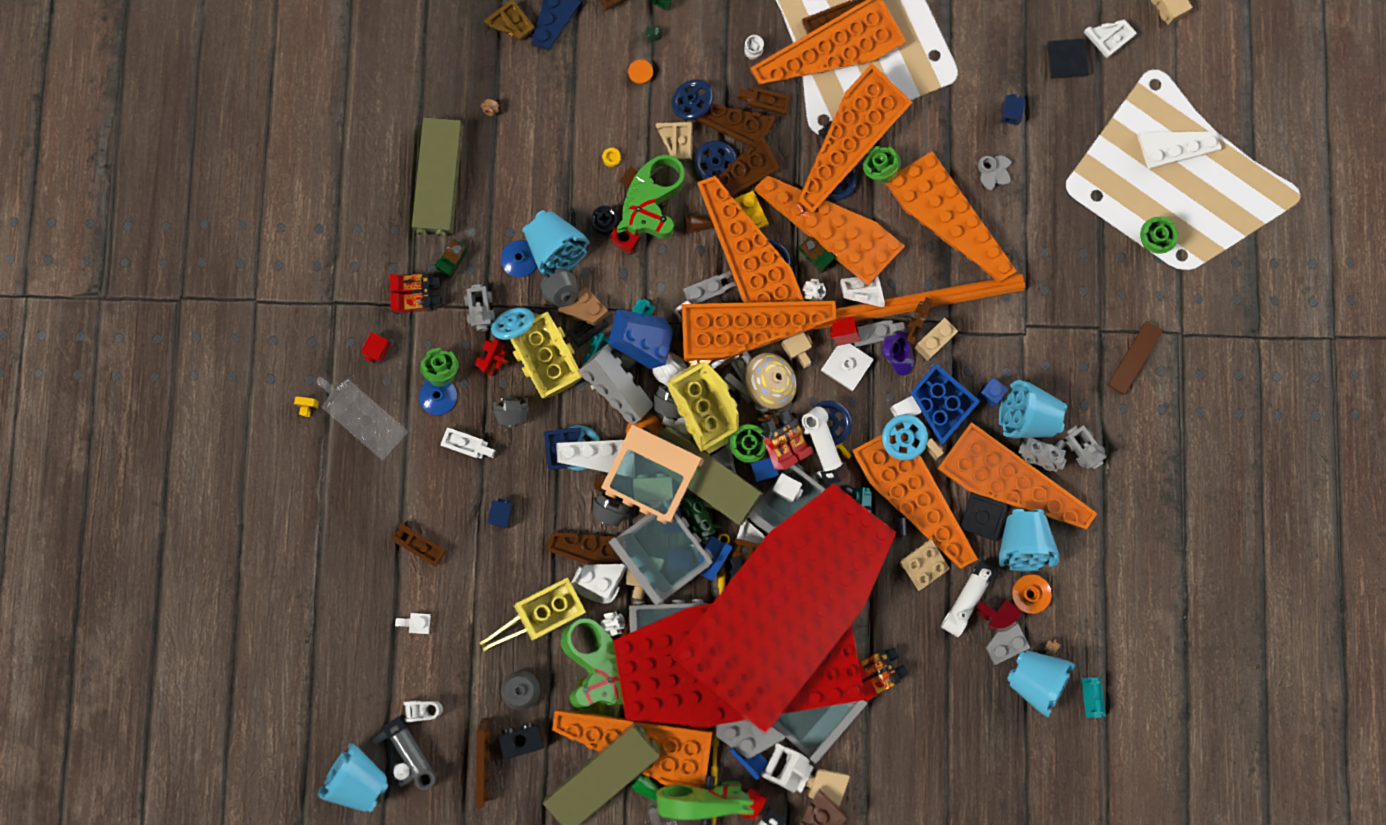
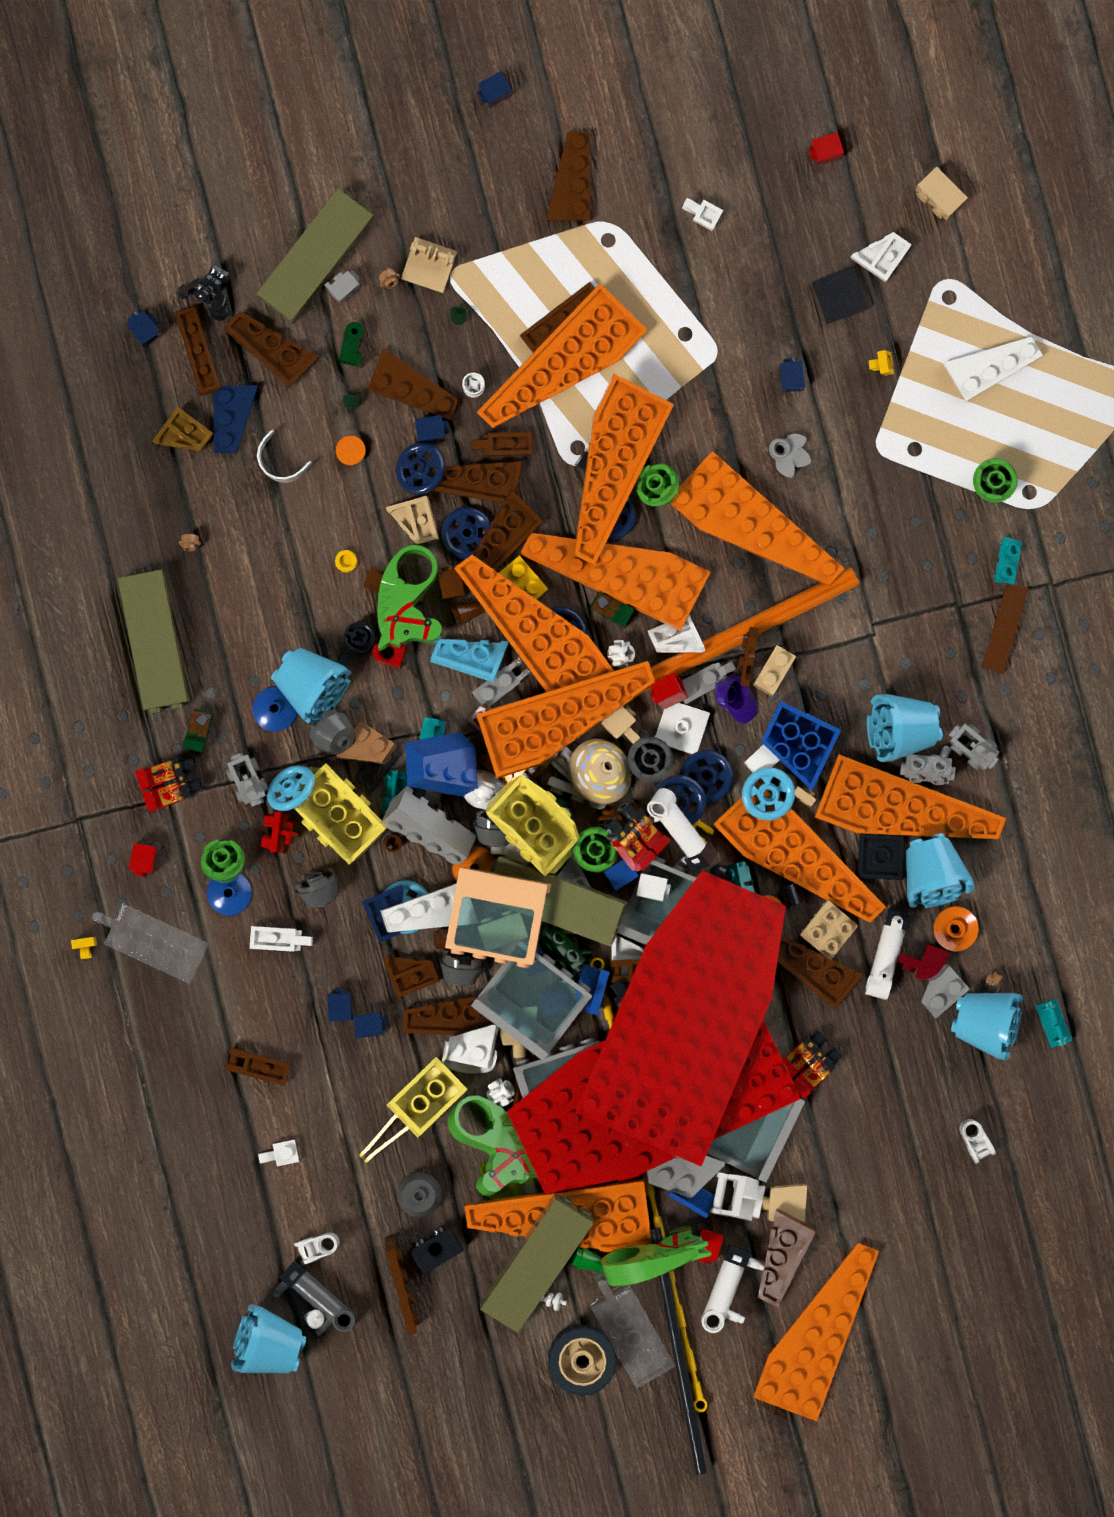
camera: 15 degrees left, 5 degrees up
blue brick [977,378,1008,407] -> none
none -> white piece [257,430,312,483]
none -> dark blue brick [353,1012,387,1039]
none -> reddish brown wing [367,348,459,421]
none -> reddish brown wing [382,957,440,998]
none -> reddish brown hinge [383,834,402,852]
none -> dark blue brick [415,415,449,443]
none -> medium azure wing [431,639,509,683]
none -> reddish brown brick [438,566,465,601]
none -> white hair [540,1292,567,1311]
none -> dark grey cone [628,737,673,781]
none -> dark blue plate [680,750,734,803]
none -> reddish brown wing [777,935,863,1009]
none -> yellow tile [869,350,894,376]
none -> white piece [959,1119,996,1164]
none -> teal hinge [993,537,1022,585]

